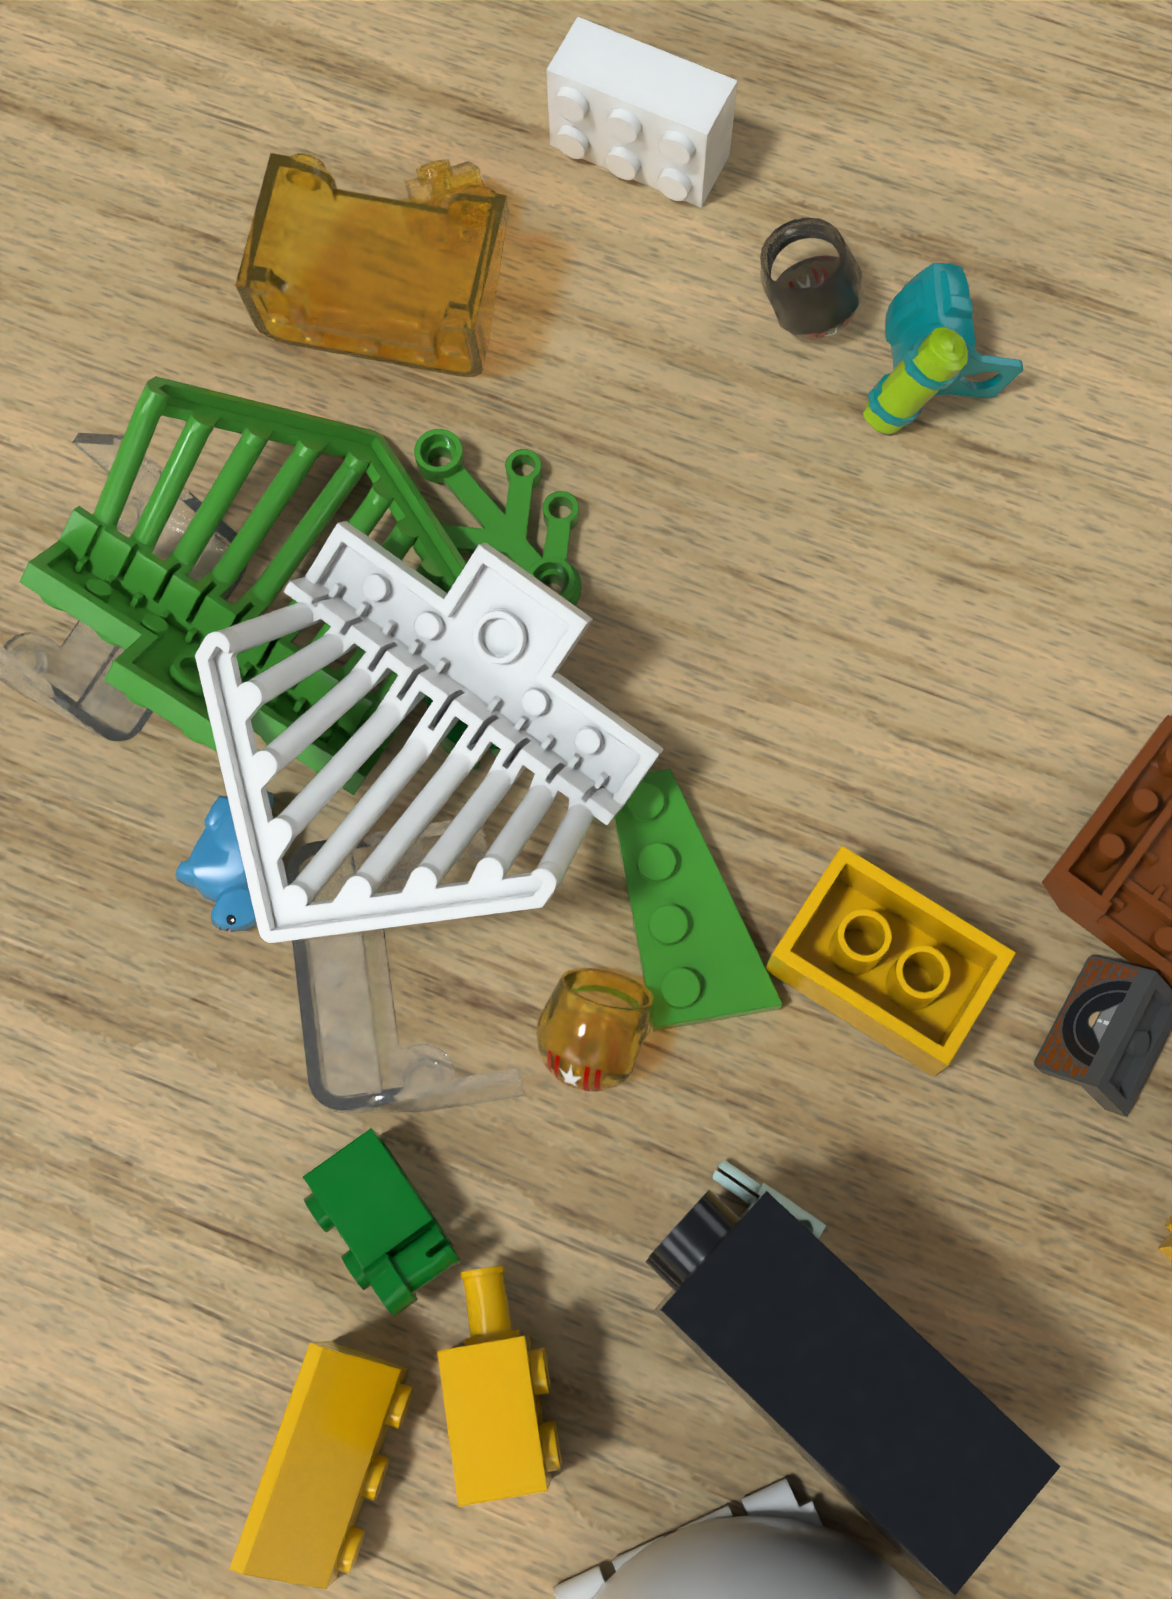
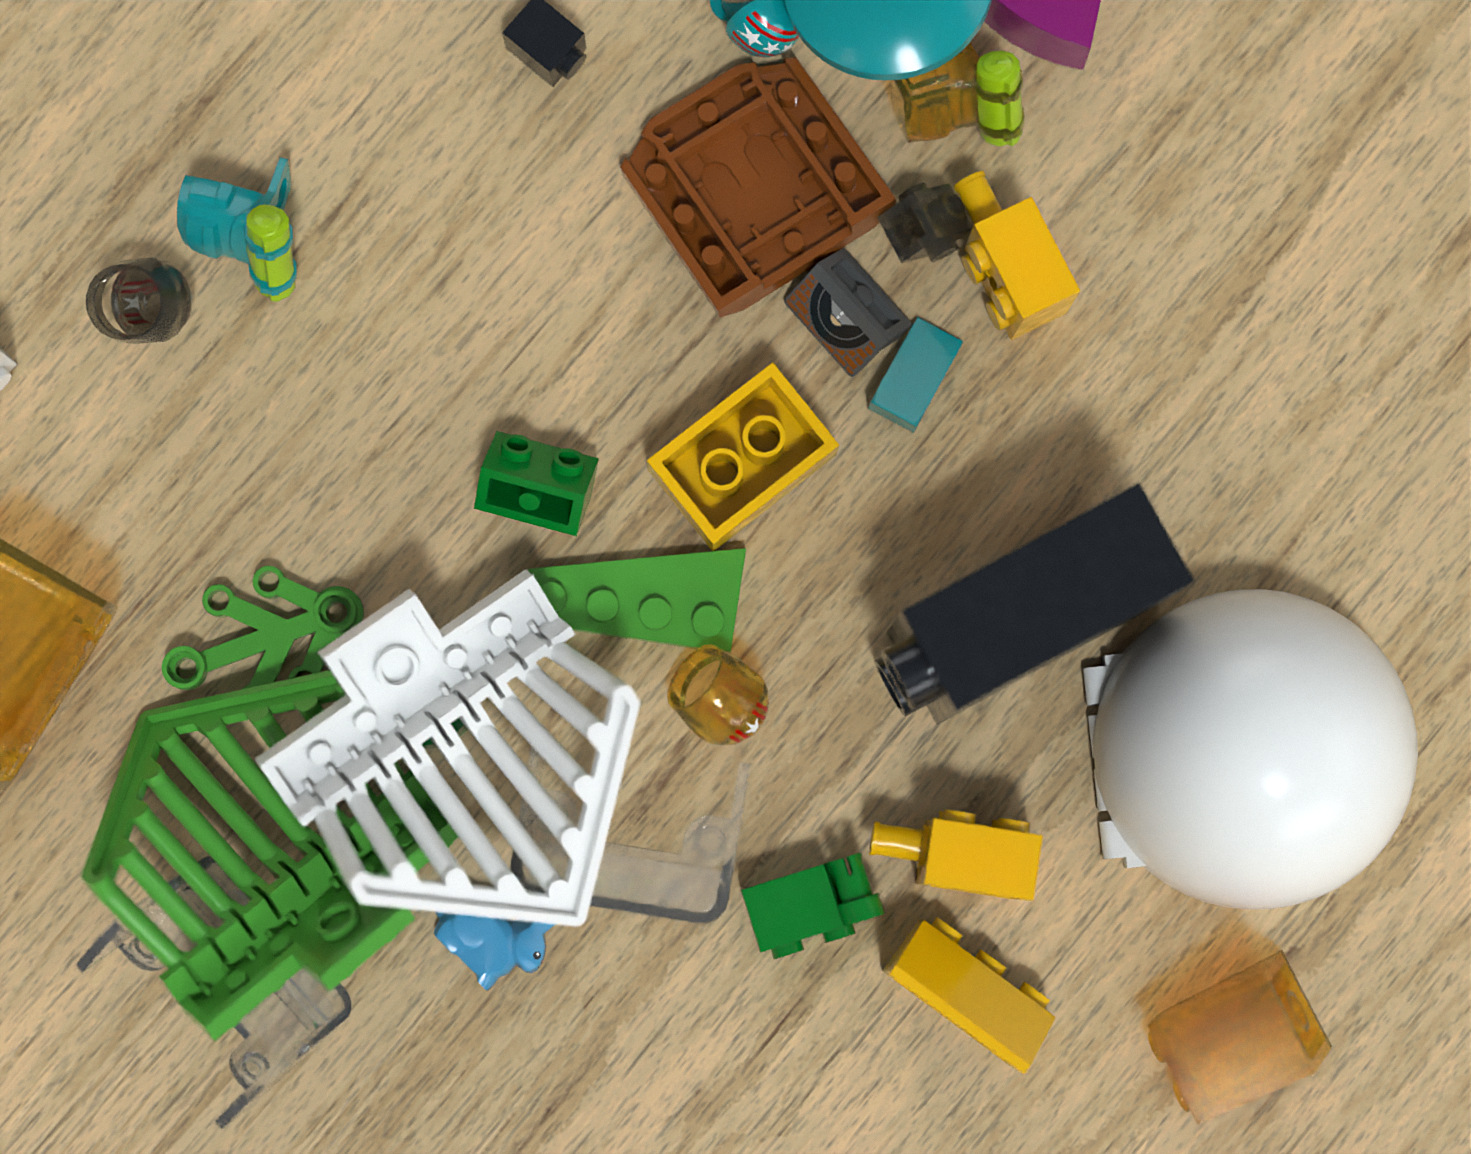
camera: 80 degrees left, 10 degrees up
light aqua piece [712,1160,826,1239] -> none
none -> green brick [474,431,599,536]
none -> teal slope [868,317,963,433]

